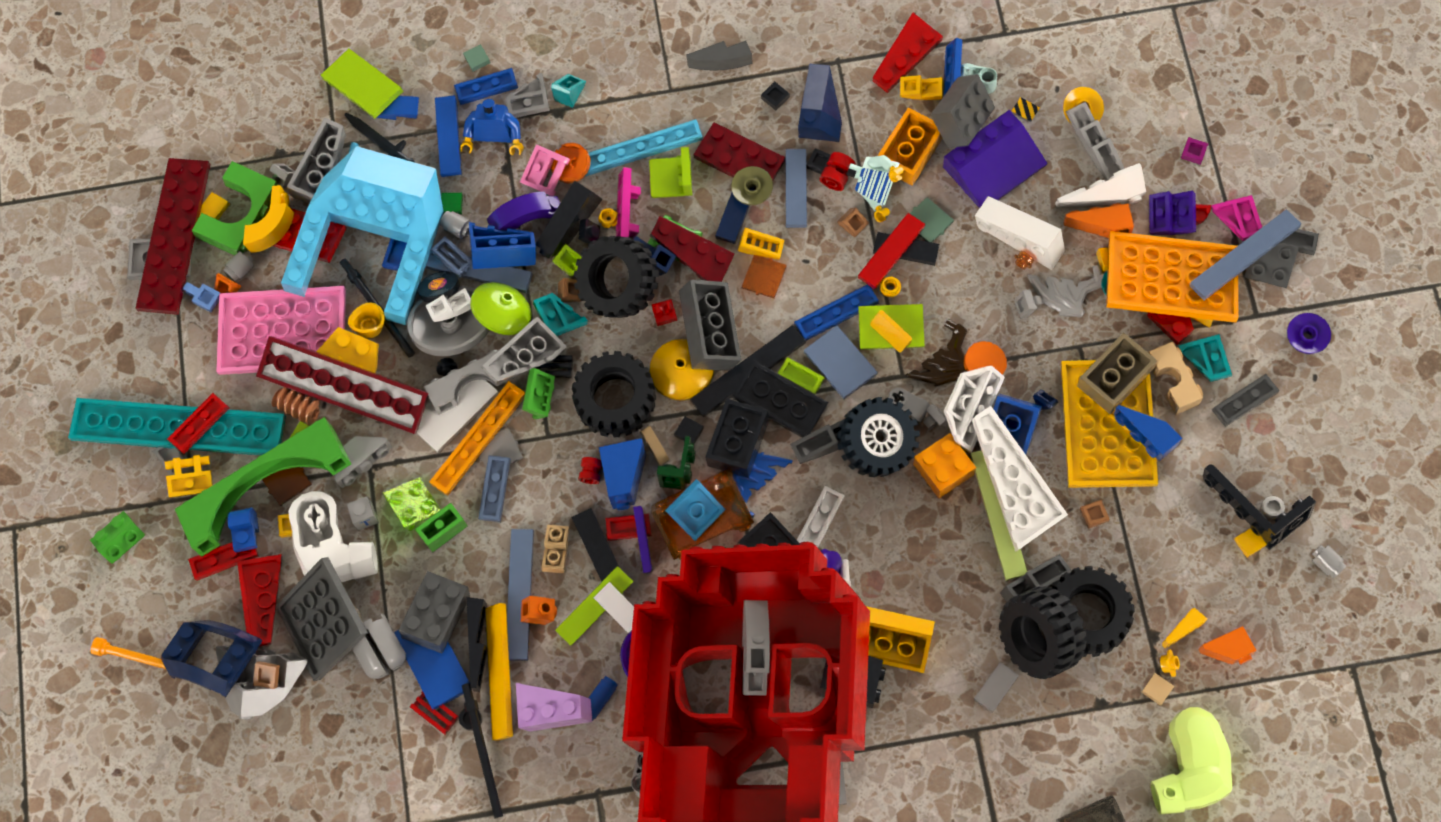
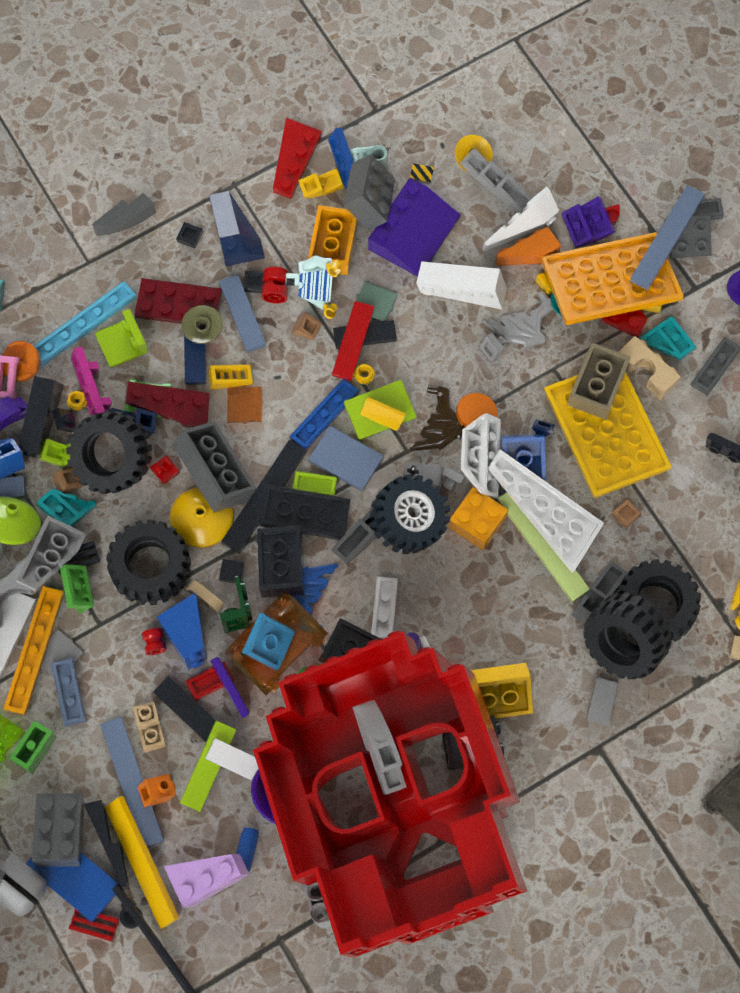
camera: 30 degrees left, 0 degrees up
clear orange plate [1014,251,1035,270] -> none
blue slope [1114,405,1182,462] -> none
magenta plate [1181,137,1209,165] -> none
dark pink wing [1211,195,1262,241] -> none

